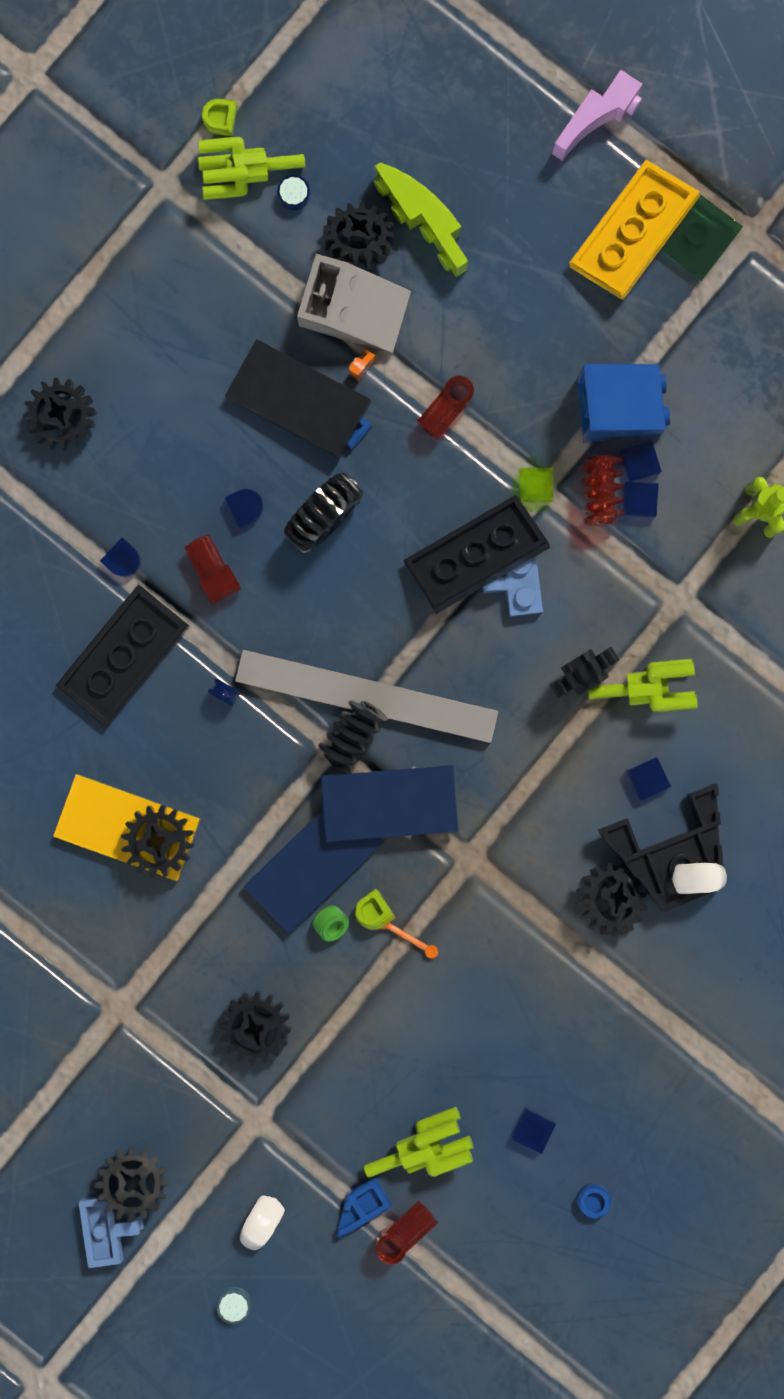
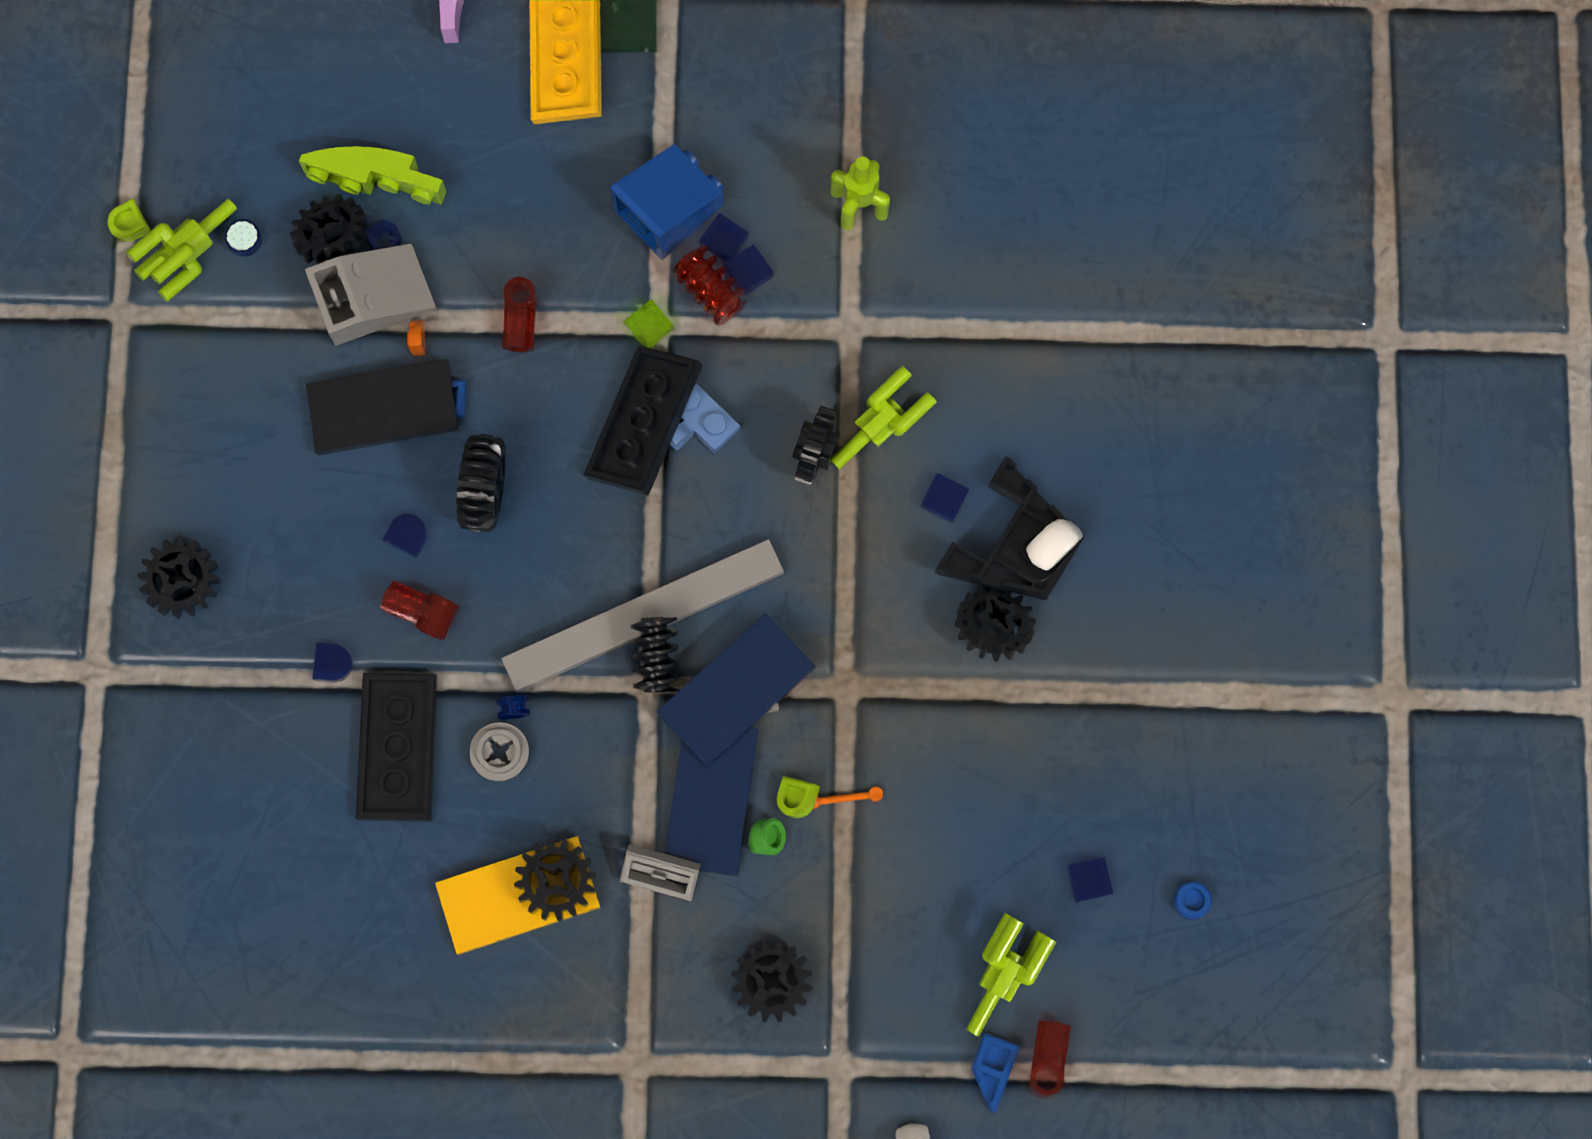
camera: 40 degrees left, 10 degrees down
none -> clear blue bush [367,220,402,250]
none -> light grey gear [470,722,529,782]
none -> light grey tile [620,844,701,901]

